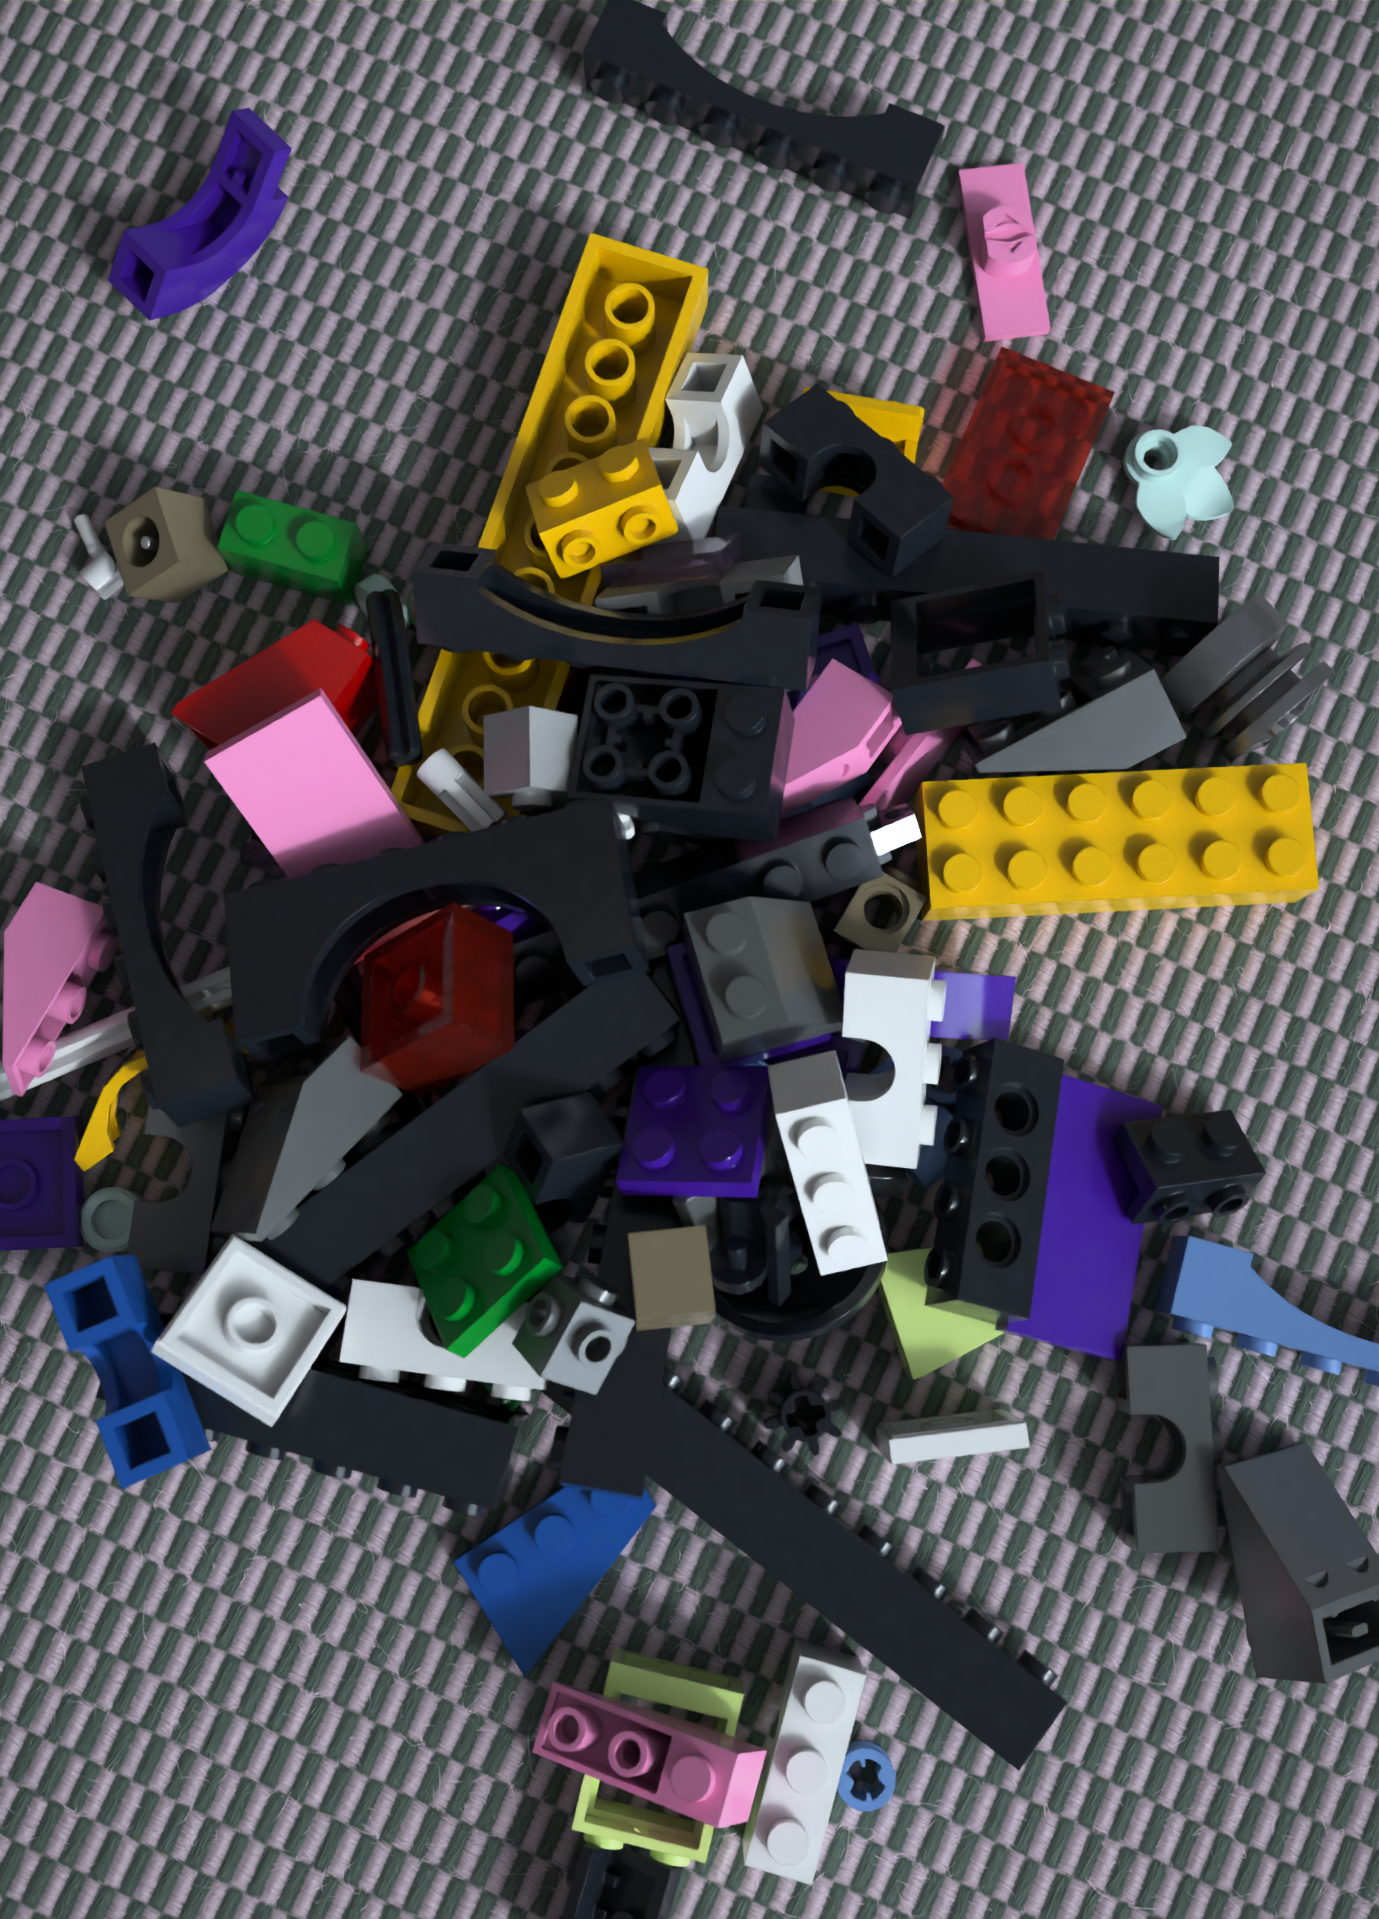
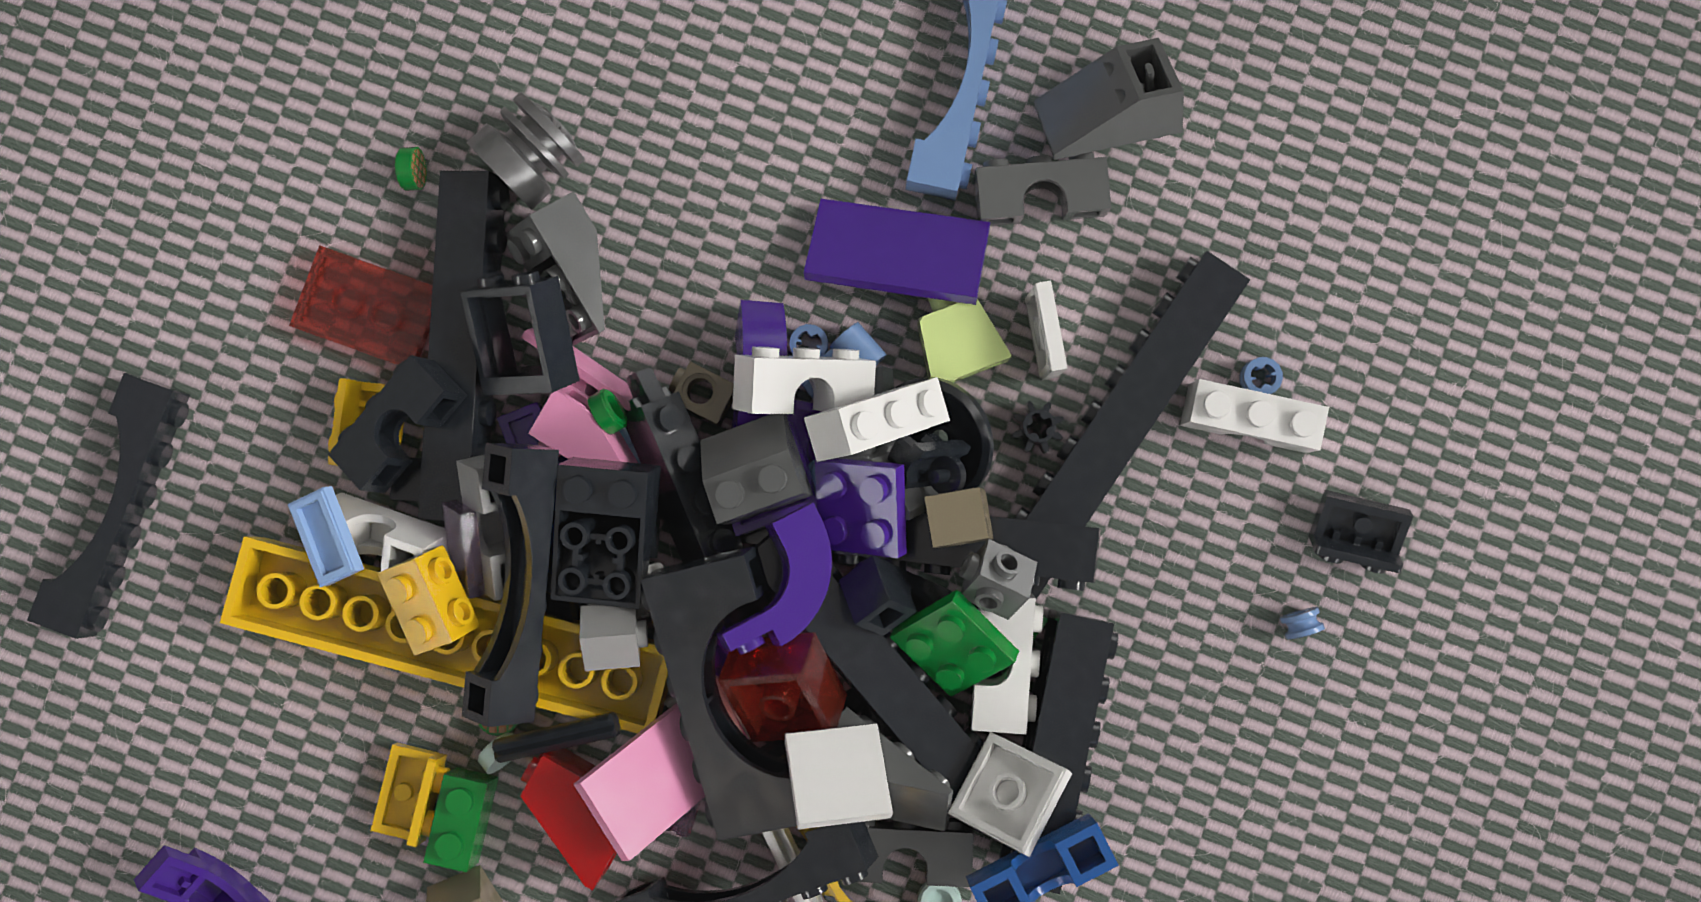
camera: 90 degrees left, 5 degrees up
white piece [417,748,508,832] -> none
blue wing [454,1485,657,1677] -> none
bright pink slope [532,1682,767,1828] -> none
yellowish green window [571,1647,744,1866] -> none
yellow brick [913,763,1319,921] -> none
black brick [924,1038,1064,1324] -> none
bright pink piece [957,162,1051,342] -> none
black bracket [1113,1110,1266,1225] -> none
light aqua plate [1123,425,1234,540] -> none
none -> light blue tile [287,486,364,587]
none -> yellow bracket [370,742,450,847]
none -> green tile [395,147,427,191]
none -> green tile [588,389,627,435]
none -> dark purple arch [716,502,832,655]
none -> white tile [785,724,893,829]
none -> medium blue bush [1280,607,1325,639]

